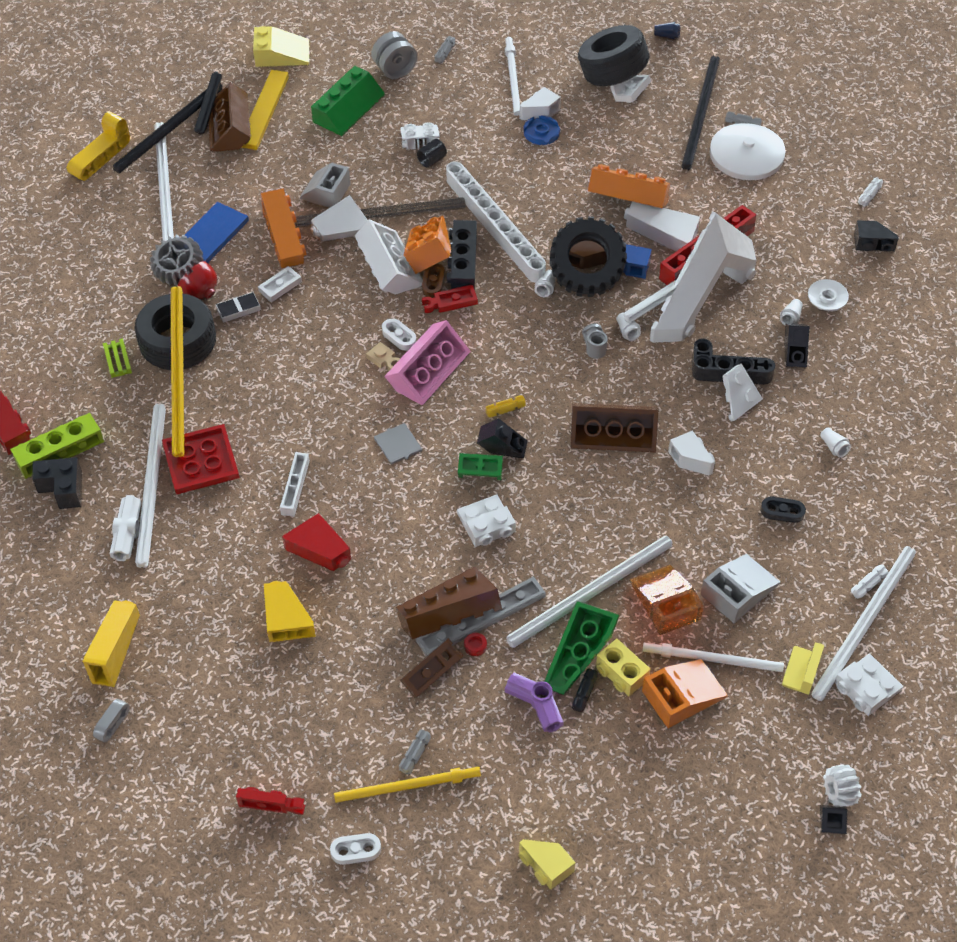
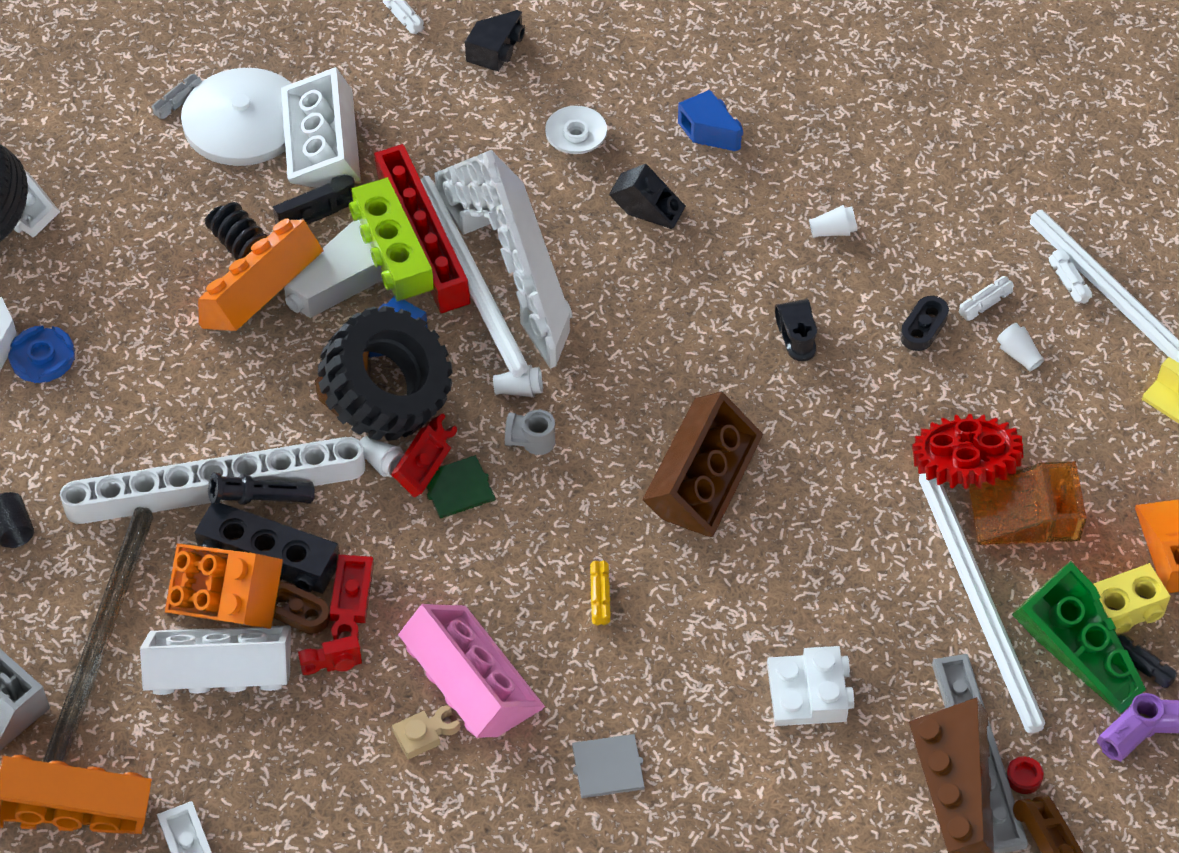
camera: 70 degrees left, 0 degrees up
white slope [310,195,368,241] -> none
white plate [382,319,416,351] -> none
green hinge [458,453,503,480] -> none
black slope [477,418,528,459] -> none
white bar [642,643,784,672] -> none
white slope [668,431,715,475] -> none
black axle [682,55,720,170] -> none
black beam [692,338,776,385] -> none
light grey slope [700,554,780,623] -> none
white wing [723,364,763,421] -> none
white cone [780,299,803,325] -> none
none -> black piece [205,202,268,260]
none -> black pin [208,472,315,505]
none -> black hinge [272,174,355,225]
none -> white slope [281,67,361,188]
none -> red plate [298,635,362,675]
none -> lime brick [349,177,434,301]
none -> red plate [391,414,457,497]
none -> dark green piece [426,455,496,519]
none -> blue slope [678,90,743,151]
none -> black piece [775,299,817,361]
none -> red gear [912,414,1024,489]
none -> white axle [959,276,1014,321]
none -> white cone [997,323,1044,372]

